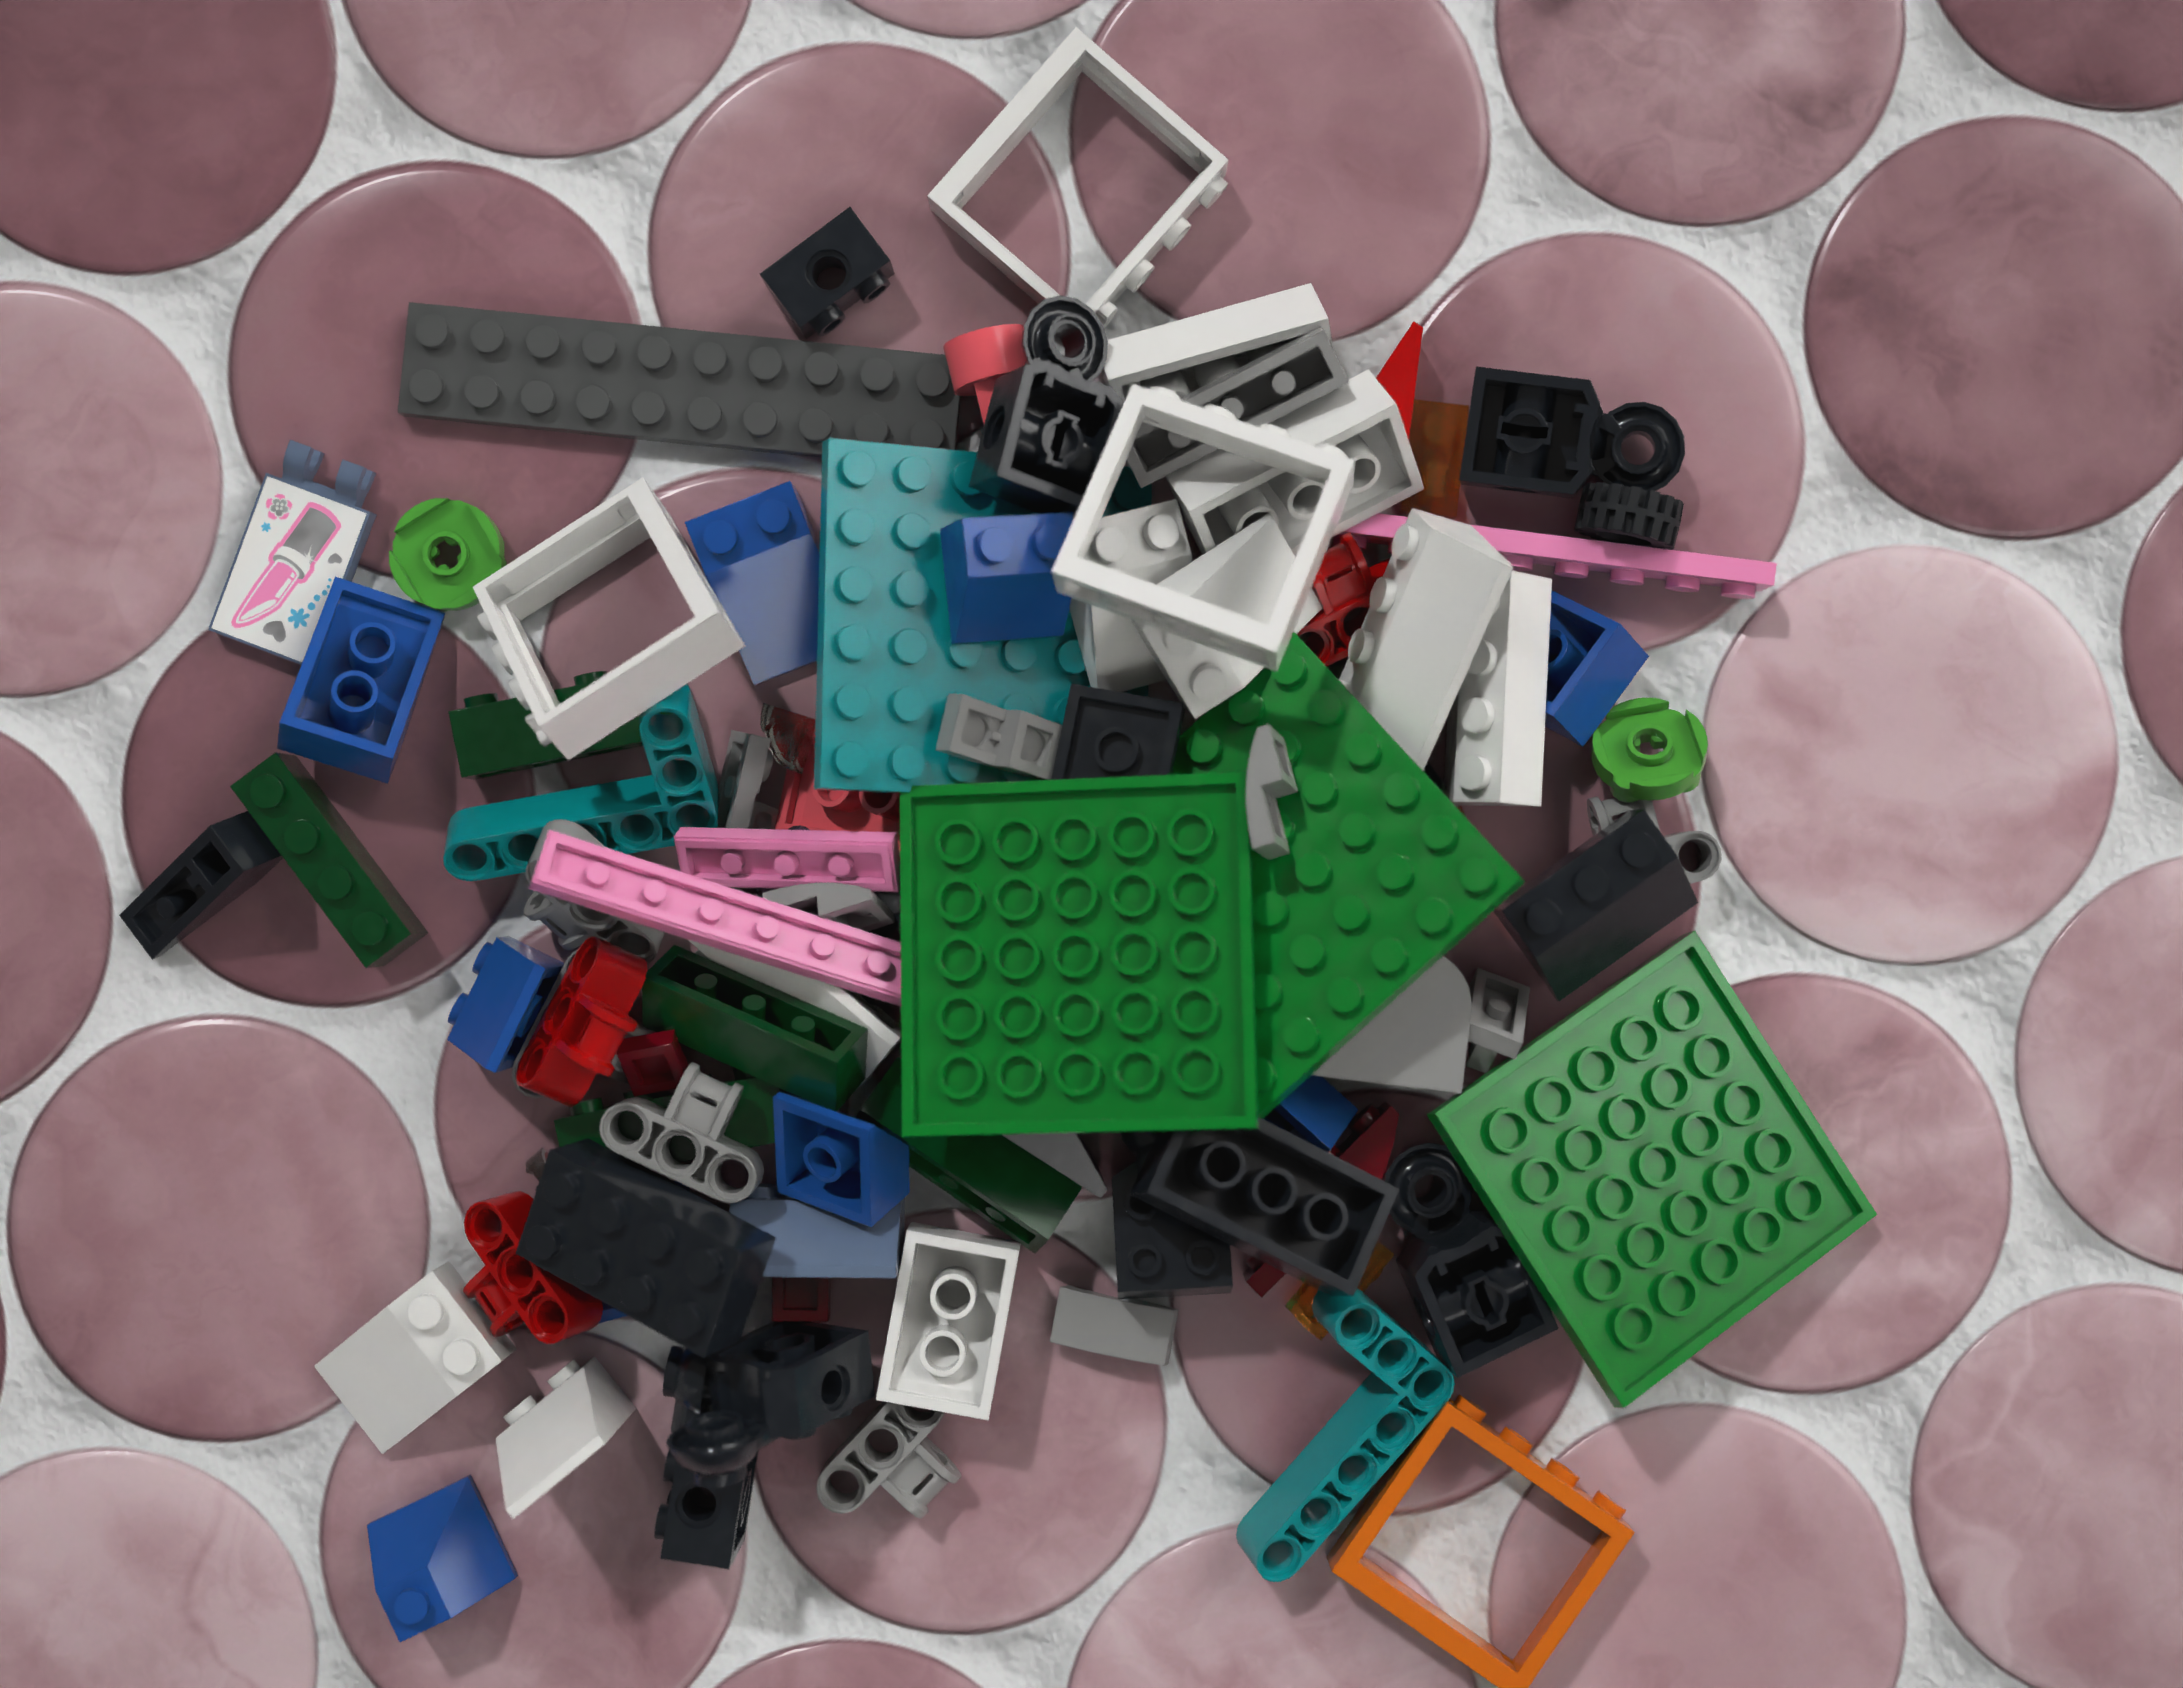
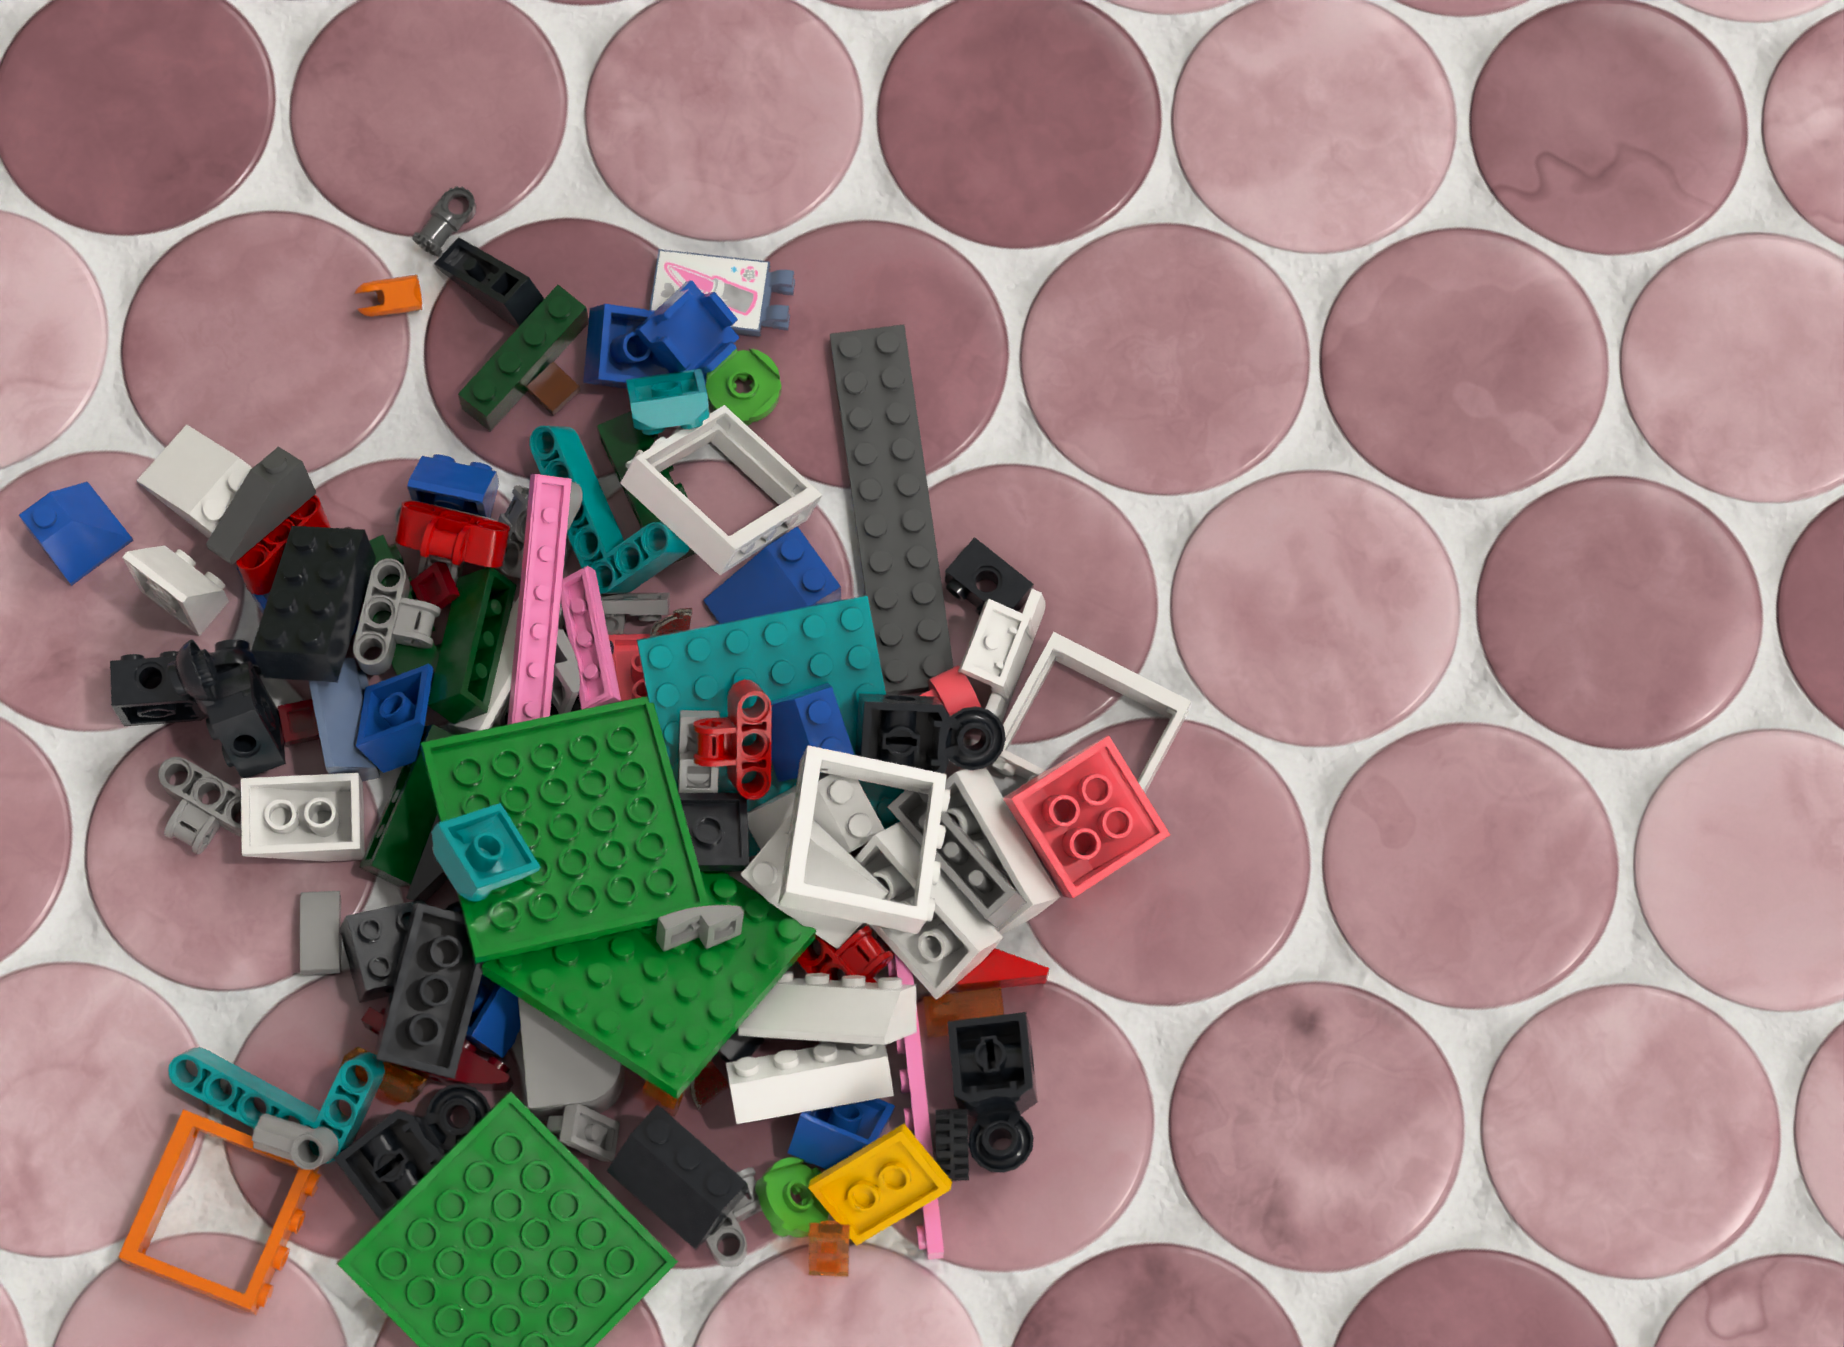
camera: 75 degrees right, 15 degrees down
none -> dark grey slope [206,446,316,565]
none -> light grey piece [252,1113,339,1170]
none -> orange piece [354,275,423,317]
none -> dark grey connector [412,186,476,257]
none -> teal slope [431,803,541,901]
none -> reddish brown tile [526,361,580,416]
none -> teal slope [626,369,710,435]
none -> blue panel [634,280,740,374]
none -> red piece [693,680,772,800]
none -> yellow plate [808,1123,952,1246]
none -> clear orange hinge [809,1220,850,1277]
none -> white plate [958,589,1046,723]
none -> coral slope [1003,736,1170,898]

